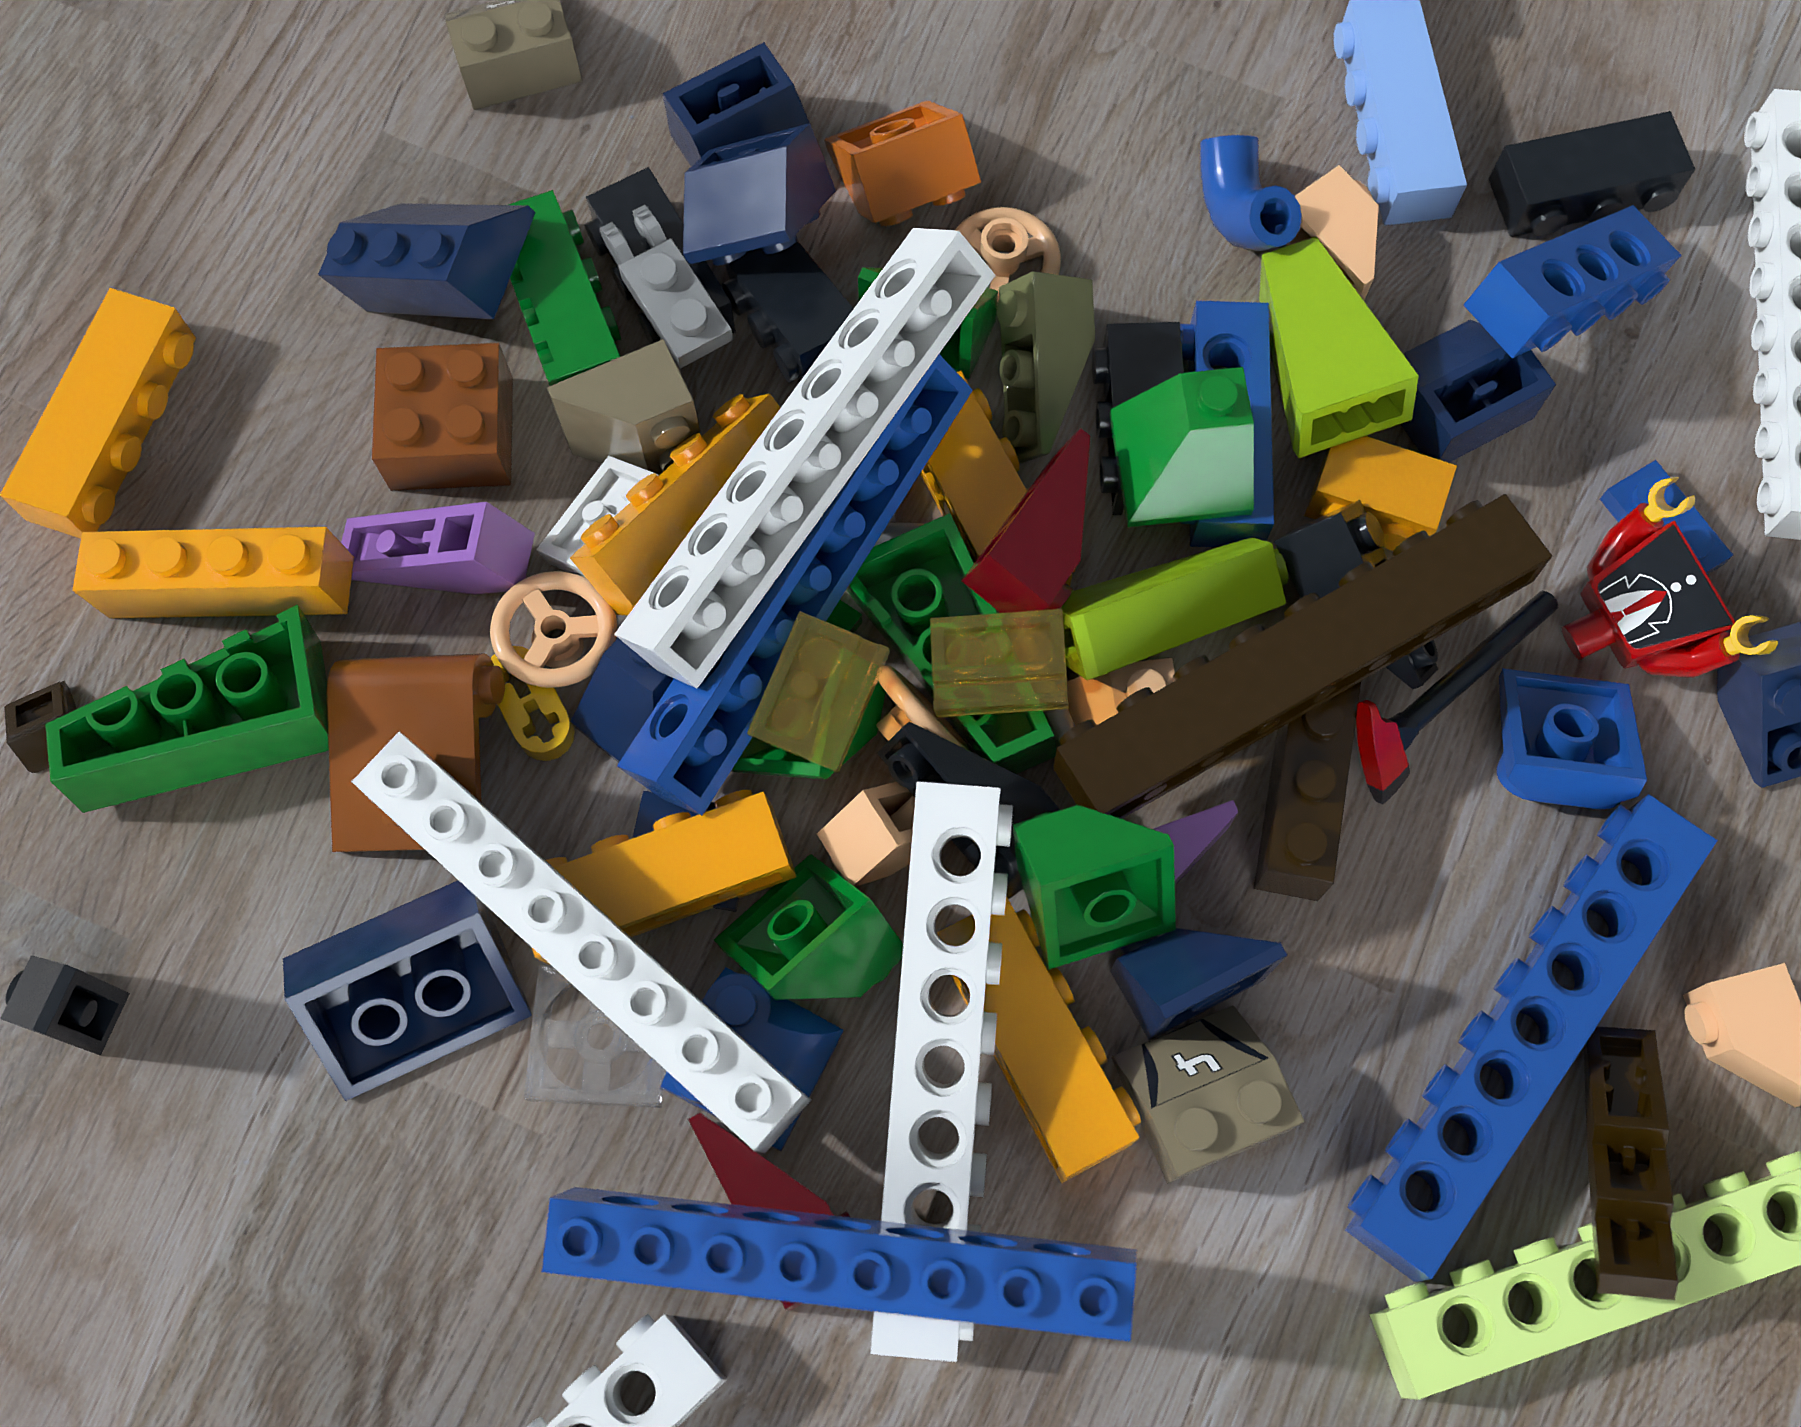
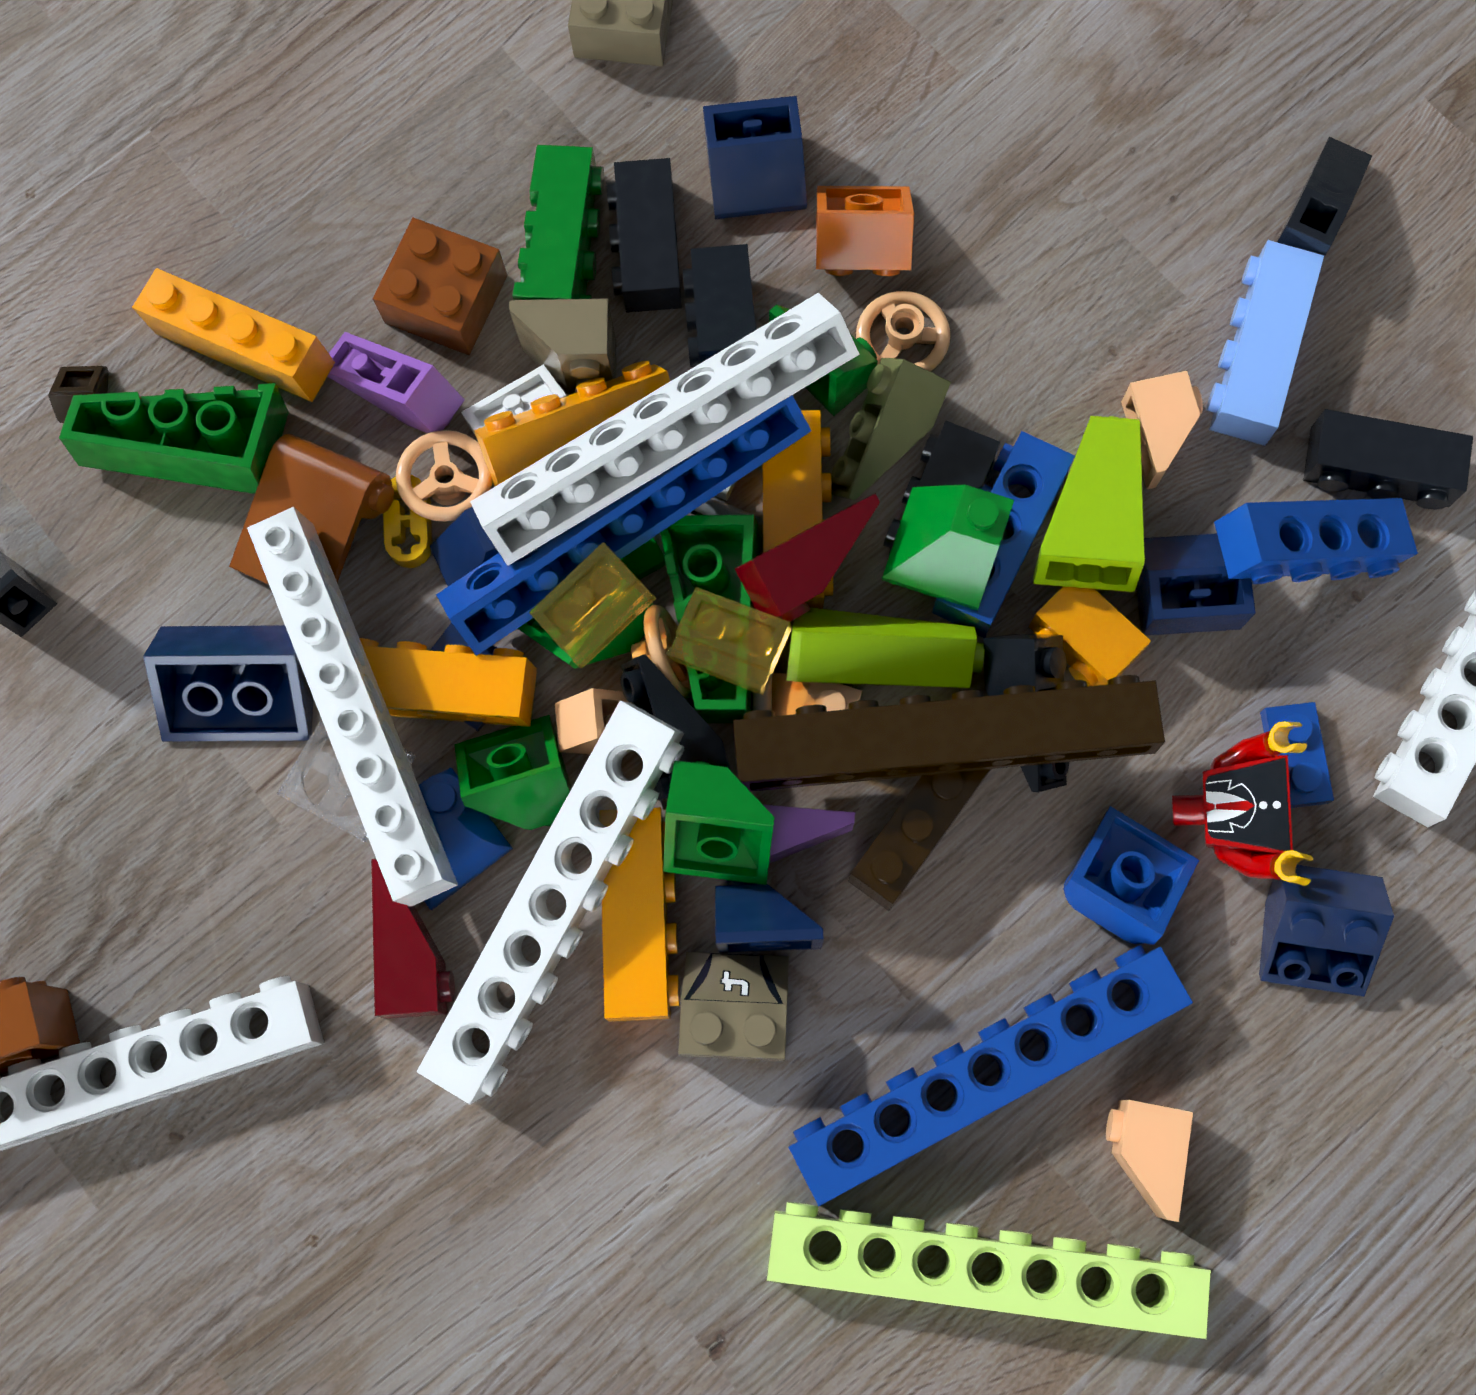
camera: 30 degrees right, 5 degrees up
light orange brick [0,288,196,539] -> none
dark blue slope [318,203,536,319] -> none
blue brick [542,1187,1137,1341] -> none
light grey hinge [599,205,733,368] -> none
dark blue slope [683,123,836,266] -> none
blue cylinder [1200,135,1302,251] -> none
black piece [1356,591,1558,804] -> none
dark brown slope [1584,1026,1678,1300] -> none

